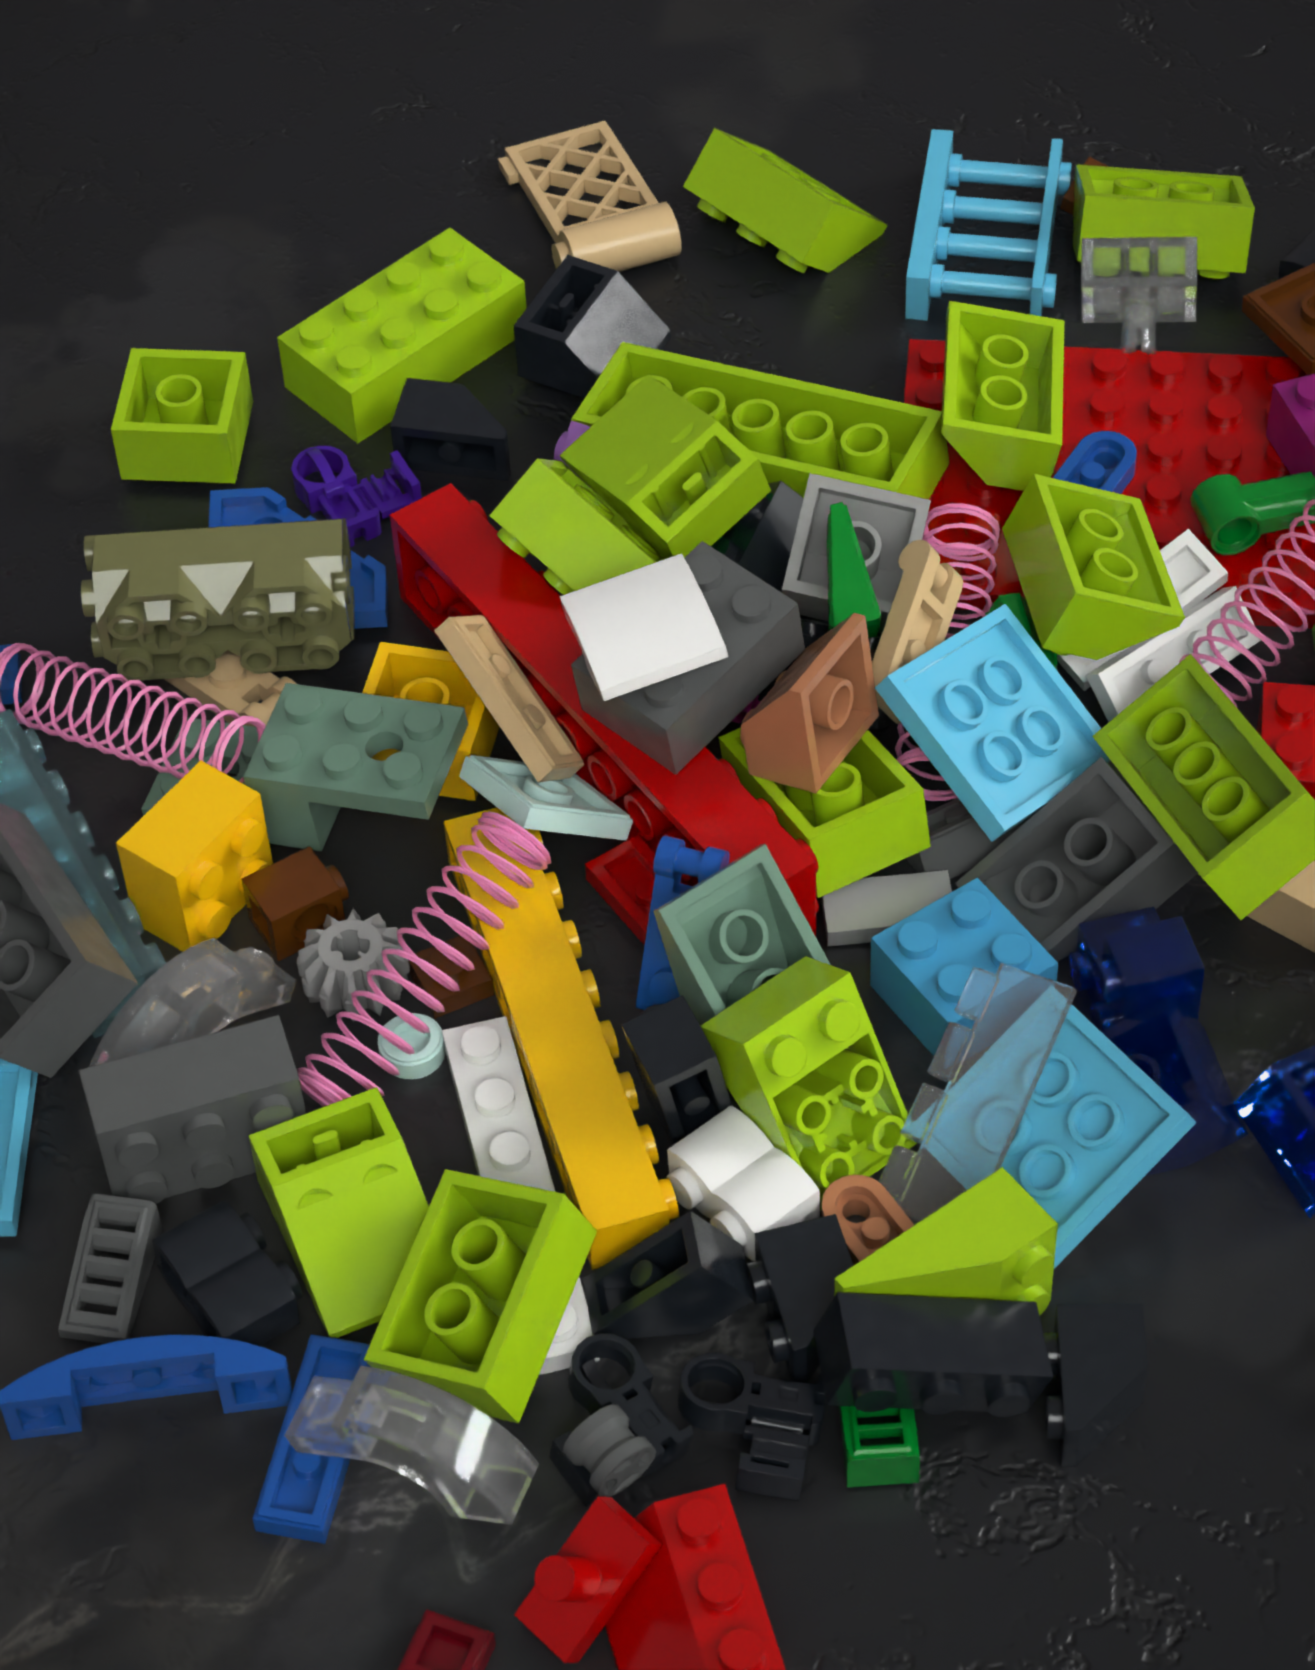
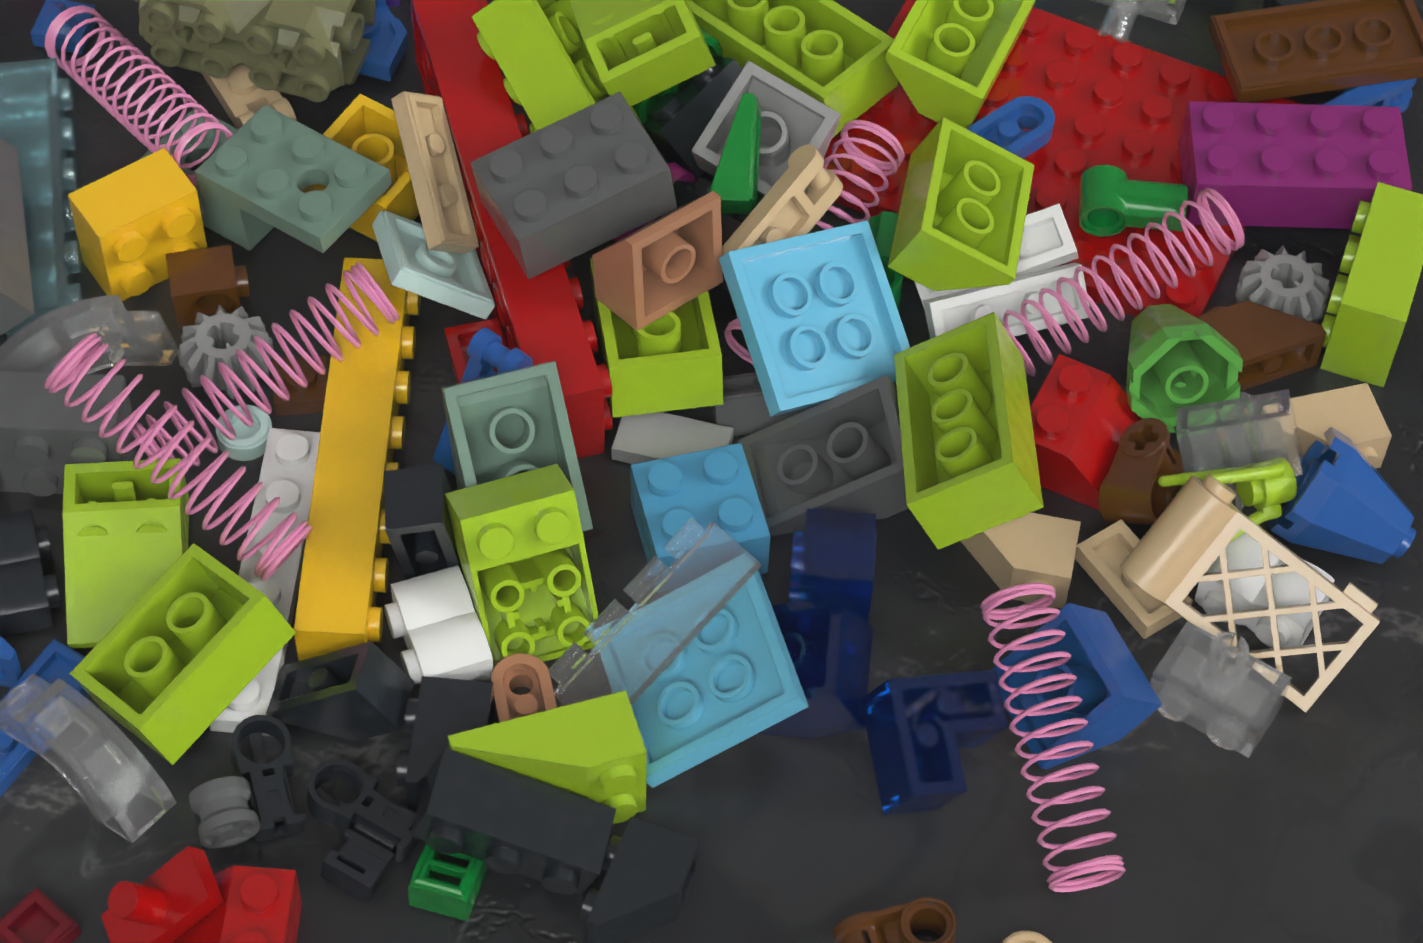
camera: 15 degrees right, 5 degrees up
white slope [559,553,728,701] -> none
none -> bright pink piece [44,333,312,581]

